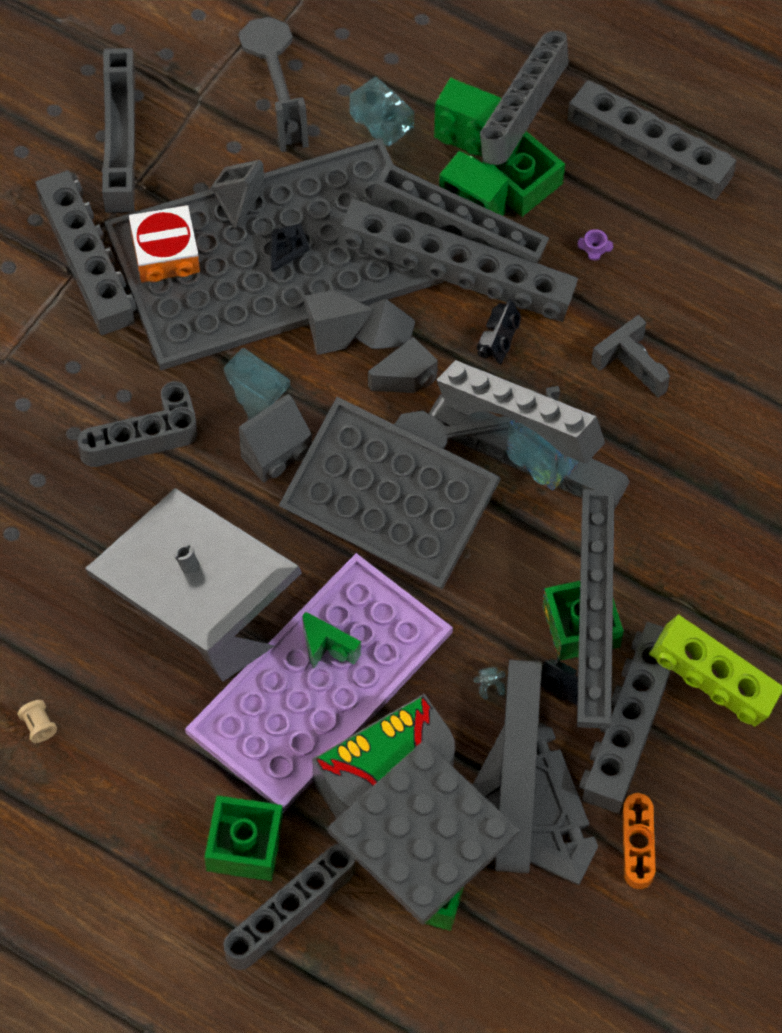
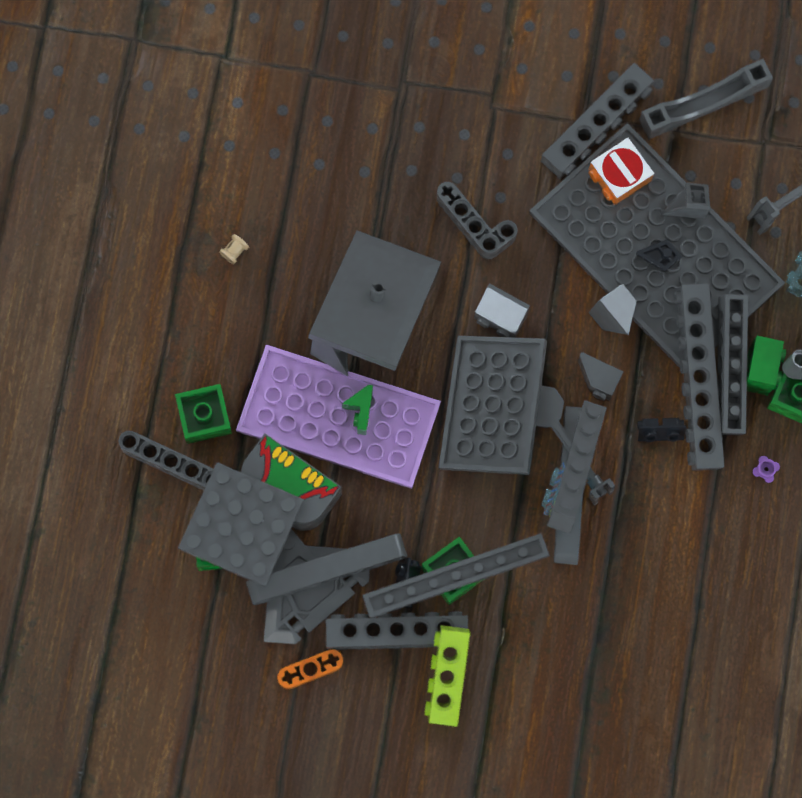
camera: 65 degrees right, 15 degrees up
clear light blue wing [224,348,290,420] -> none
dark grey slope [354,299,415,349] -> none
clear light blue plate [473,666,506,699] -> none
dark grey bracket [591,315,670,398] -> none

